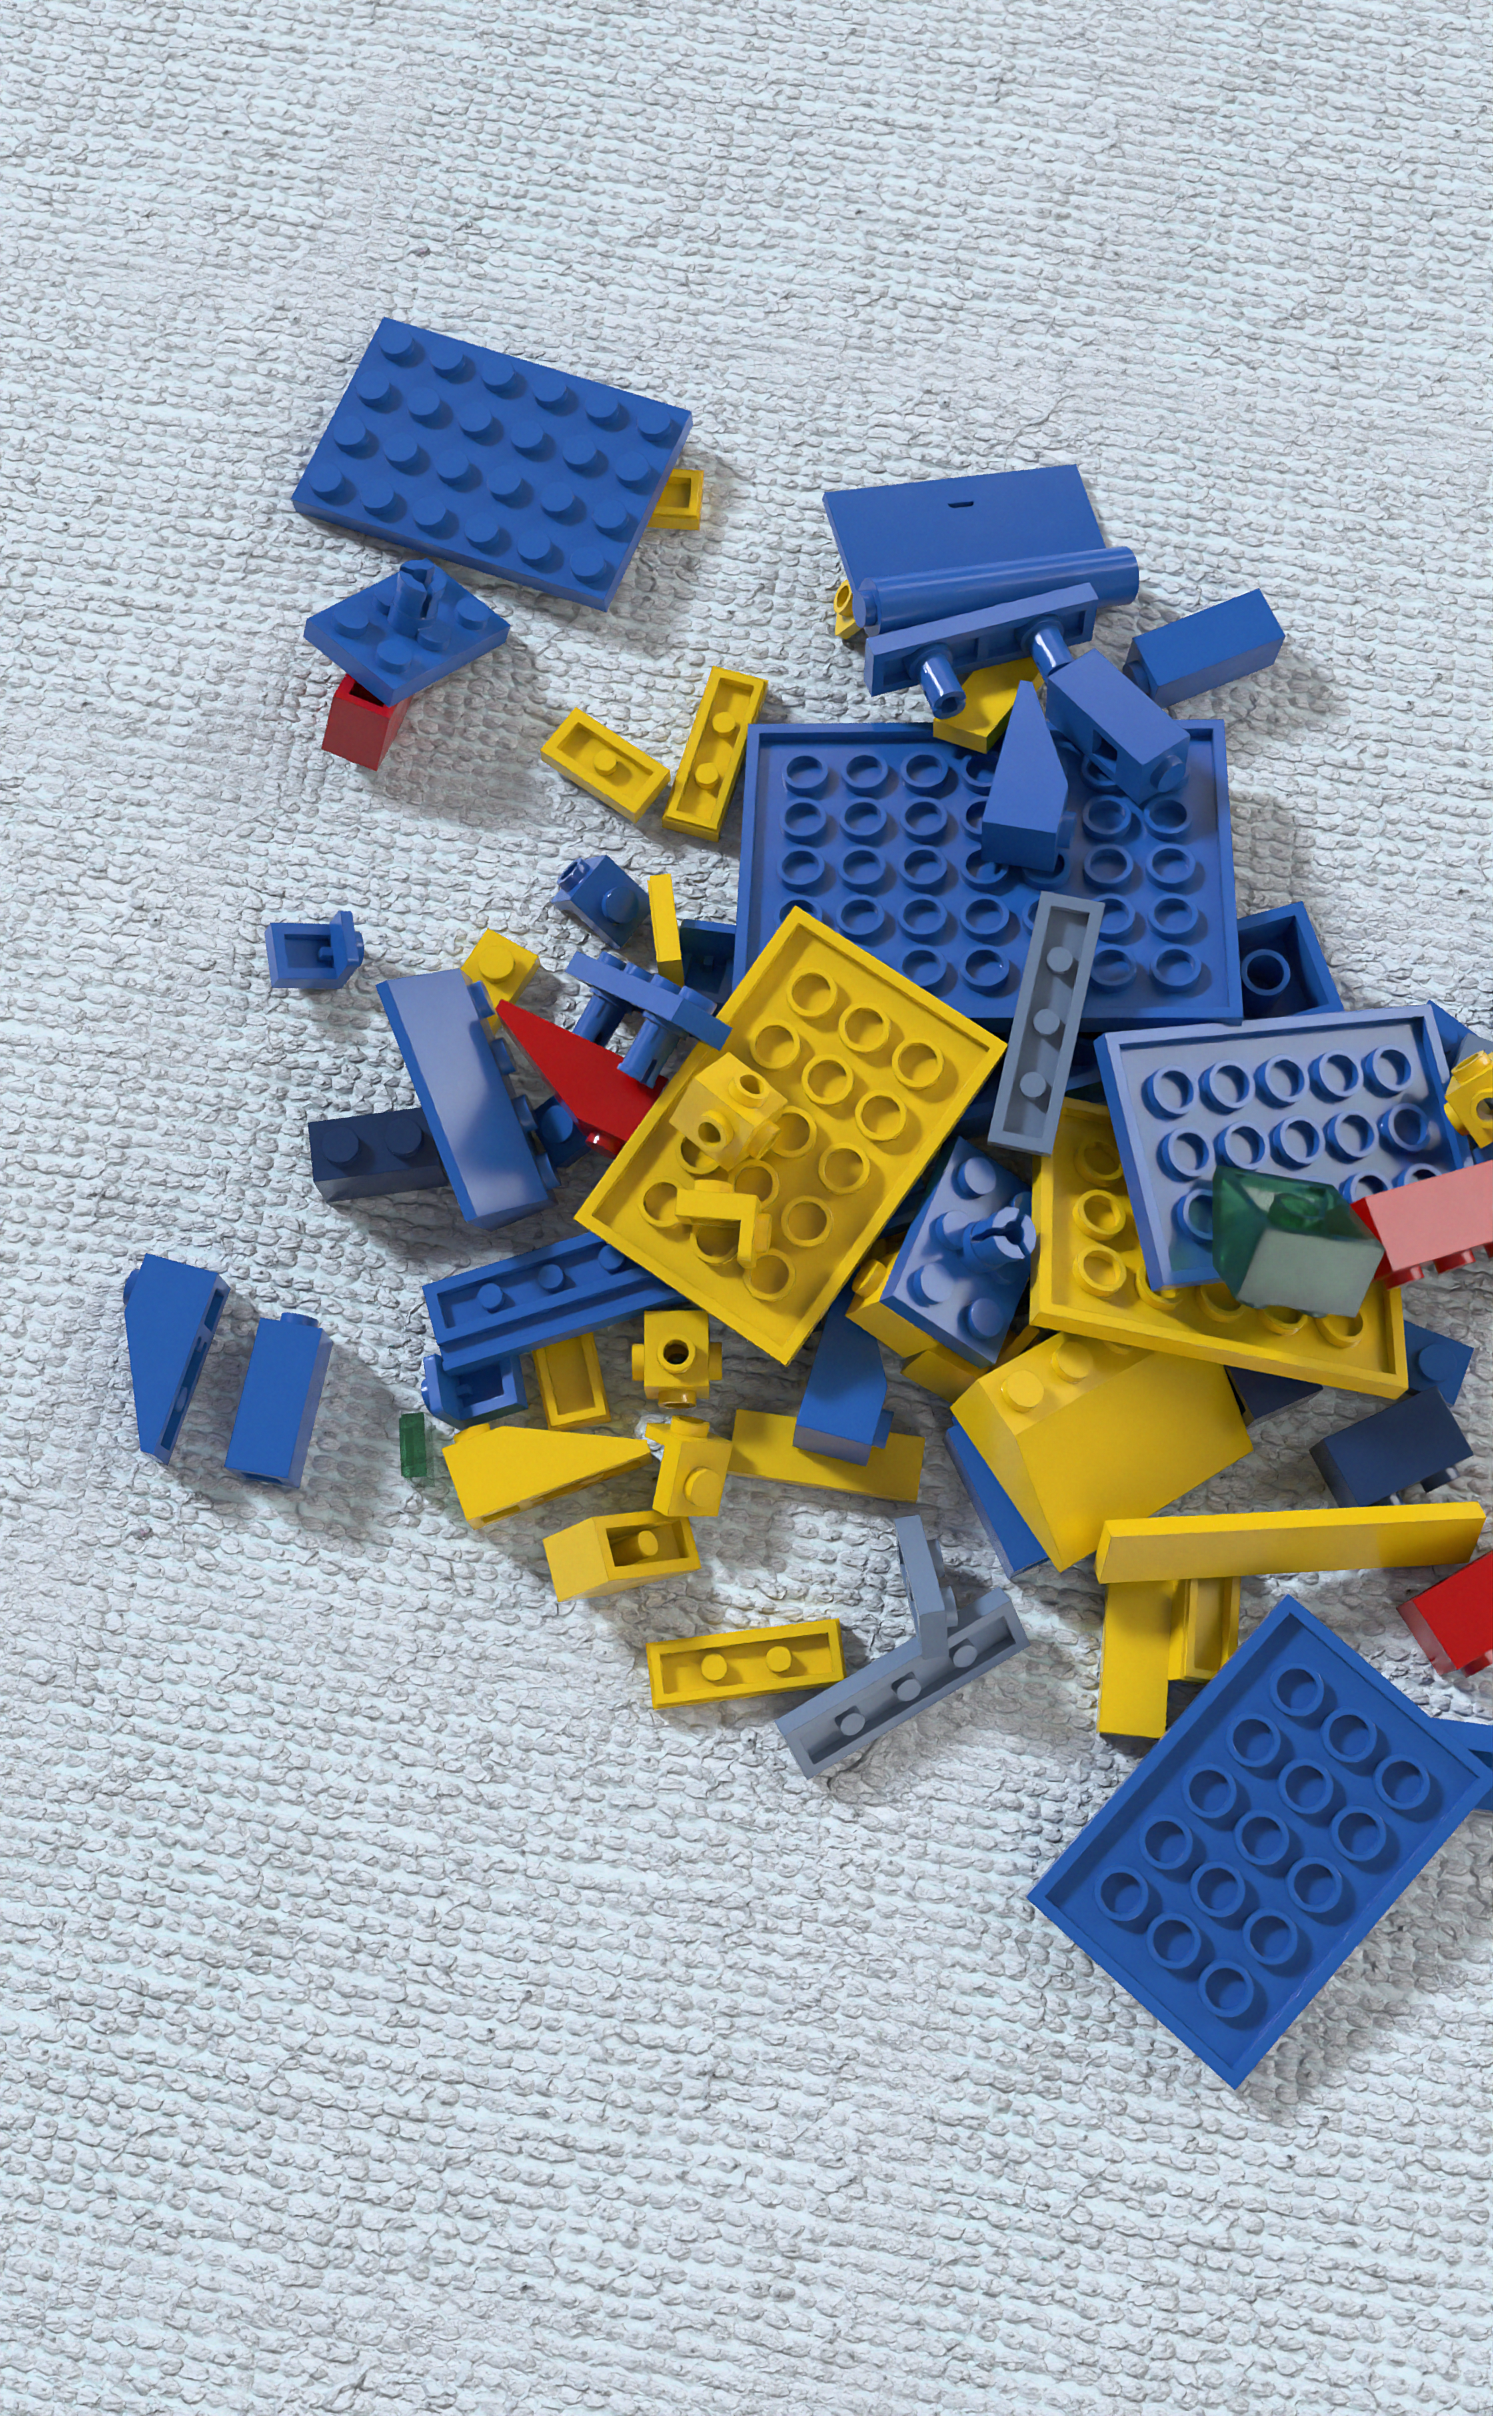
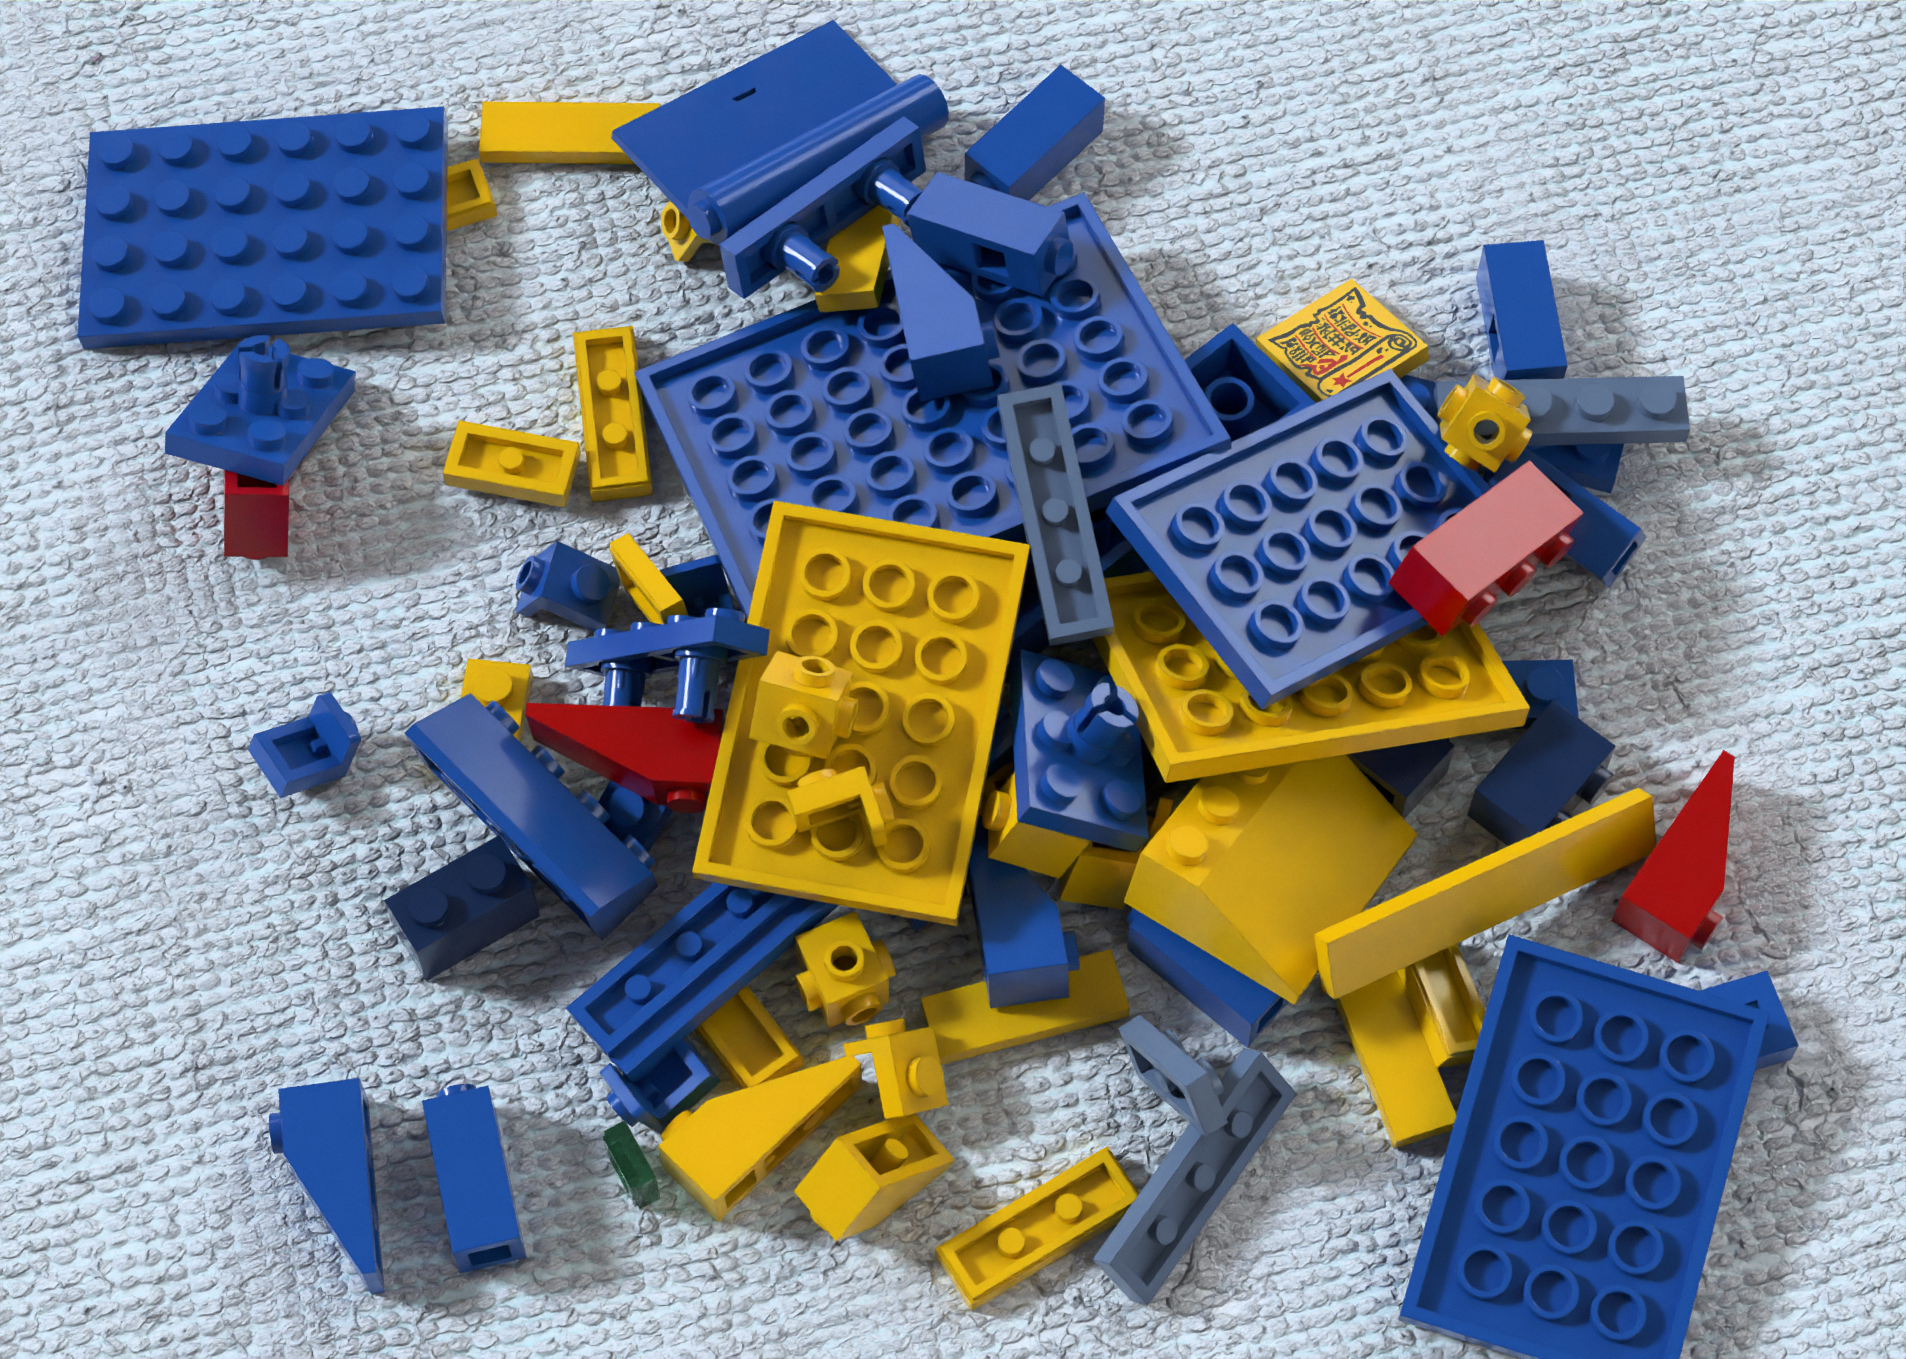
camera: 25 degrees left, 10 degrees down
clear green slope [1212,1165,1385,1318] -> none
none -> yellow tile [479,101,660,164]
none -> yellow tile [1255,278,1429,403]

